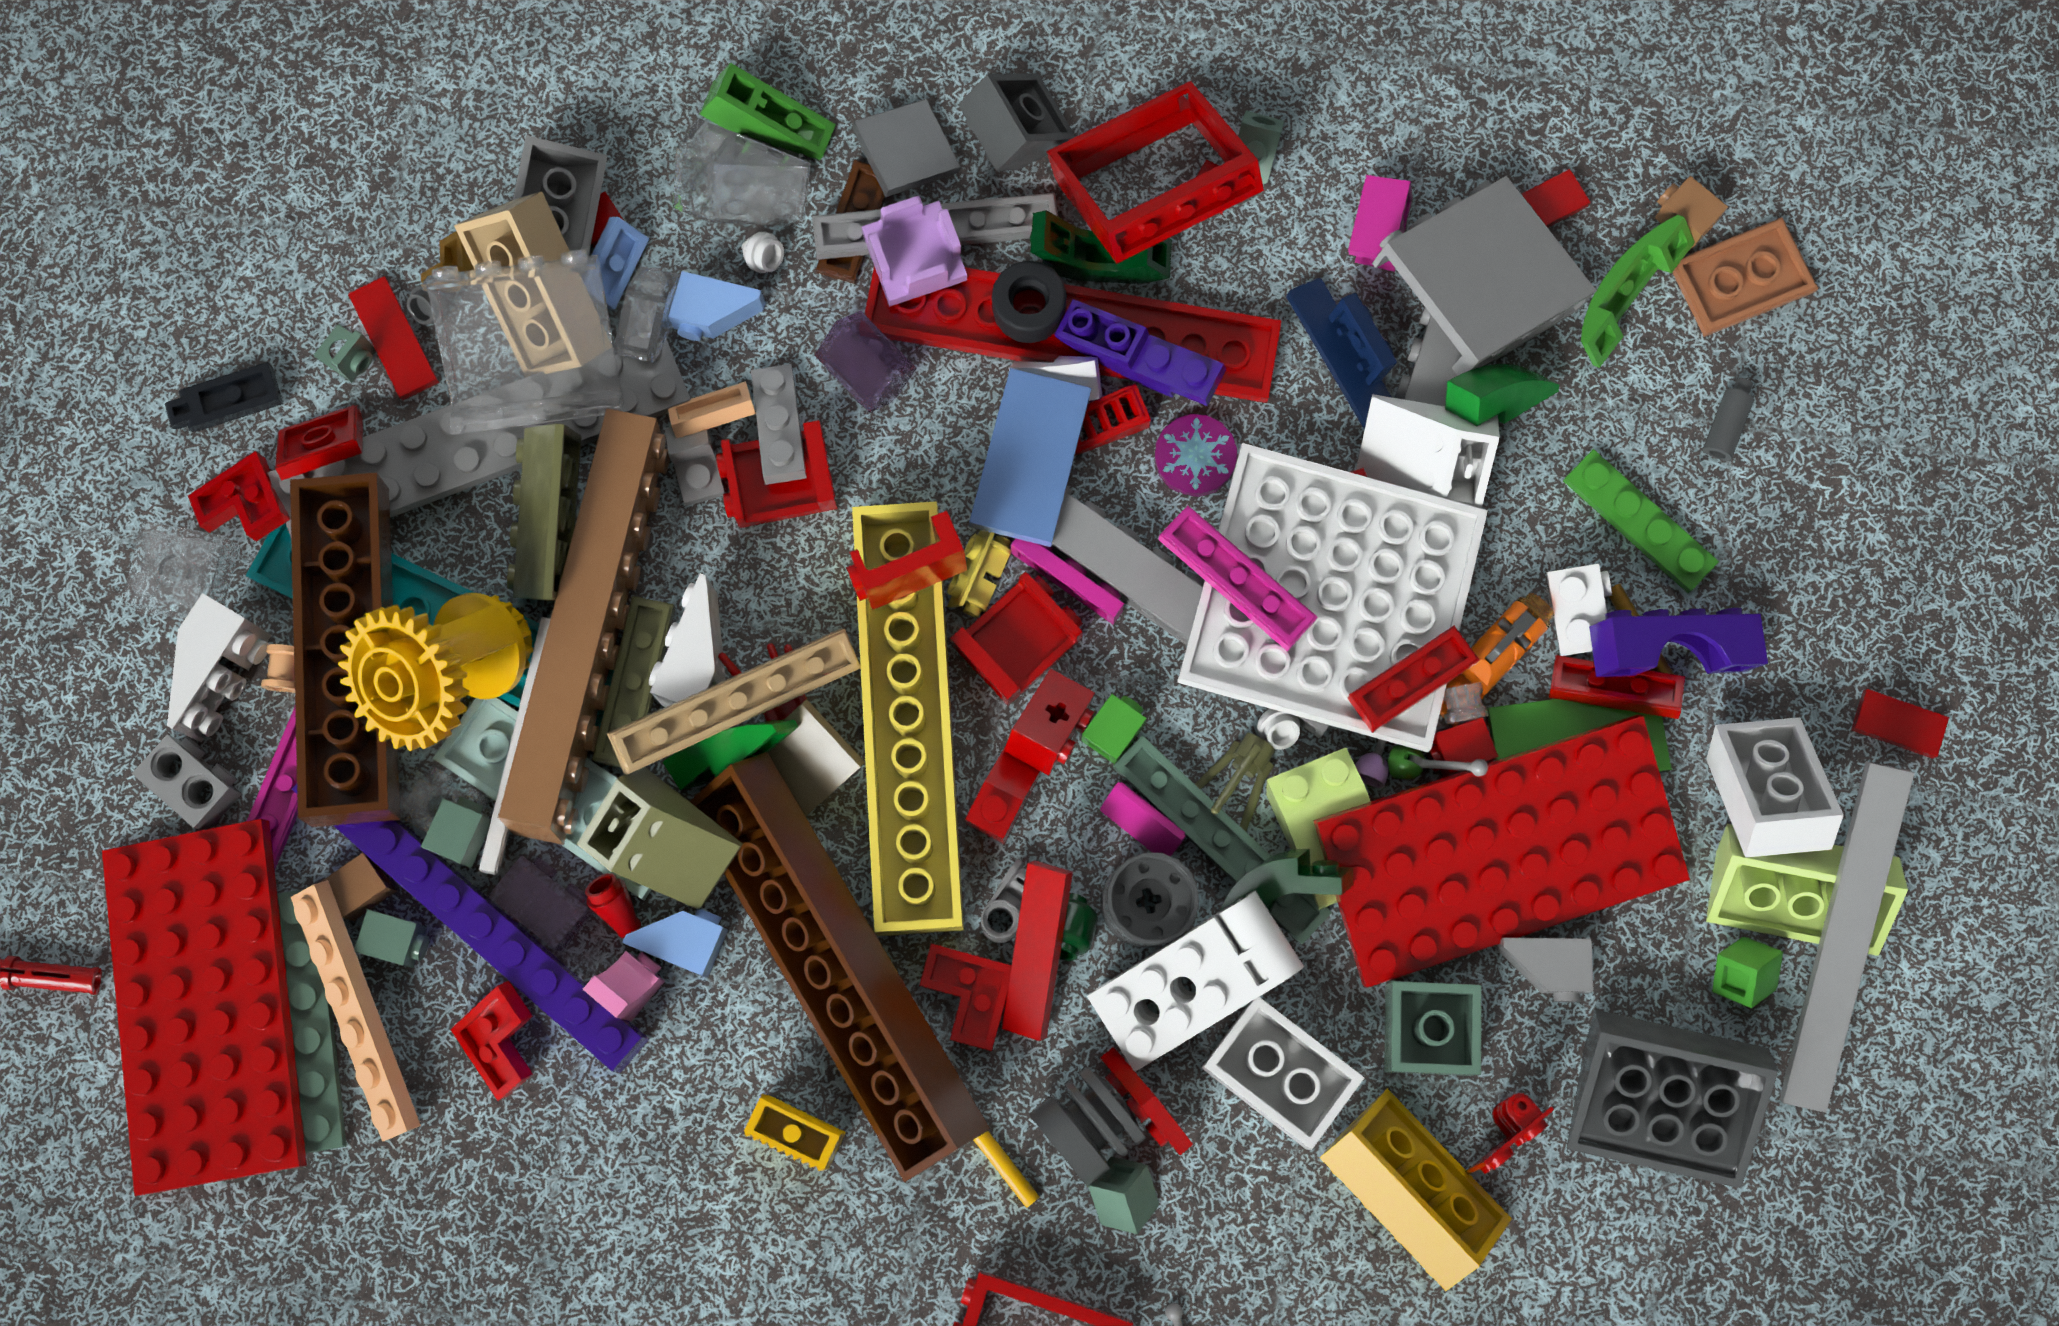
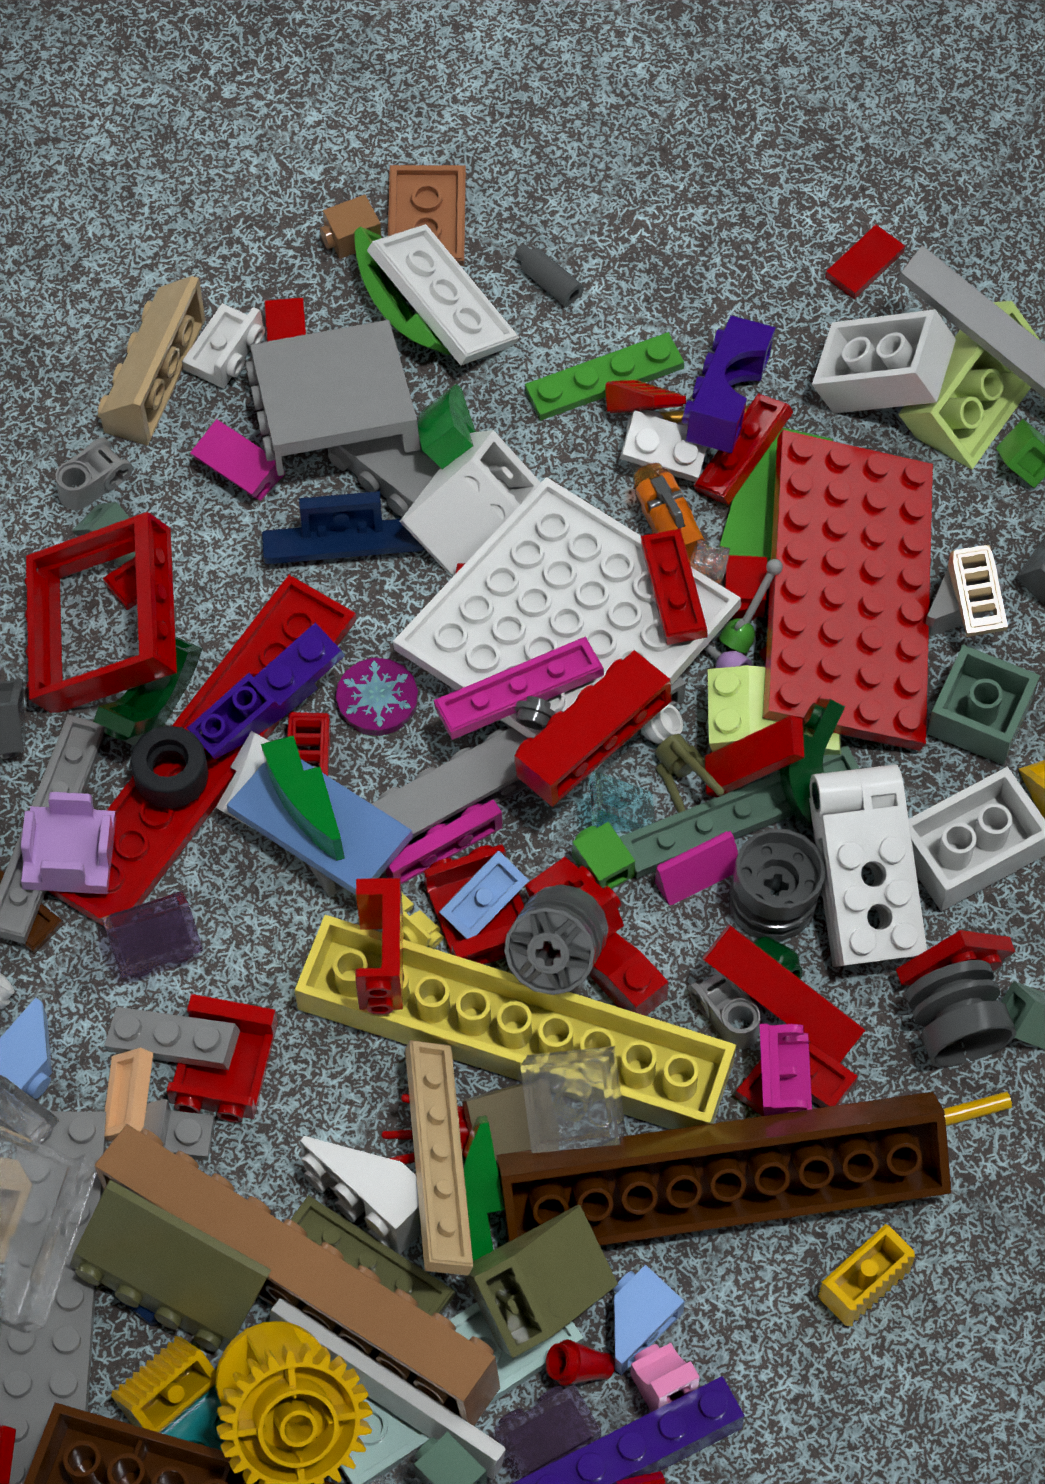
camera: 70 degrees left, 15 degrees down
none -> light grey piece [55,438,133,510]
none -> tan slope [98,276,205,446]
none -> yellow brick [111,1336,216,1433]
none -> white bracket [182,303,265,389]
none -> green slope [261,735,345,861]
none -> white tile [367,224,519,365]
none -> light blue plate [439,851,529,939]
none -> dark grey wheel [504,884,608,995]
none -> red brick [514,650,671,807]
none -> dark grey plate [515,696,556,731]
none -> clear brick [520,1046,626,1153]
none -> clear light blue slope [588,770,655,833]
none -> red slope [605,380,686,413]
none -> red tile [705,715,804,798]
none -> dark pink hinge [759,1024,812,1116]
none -> slope [948,545,1008,637]

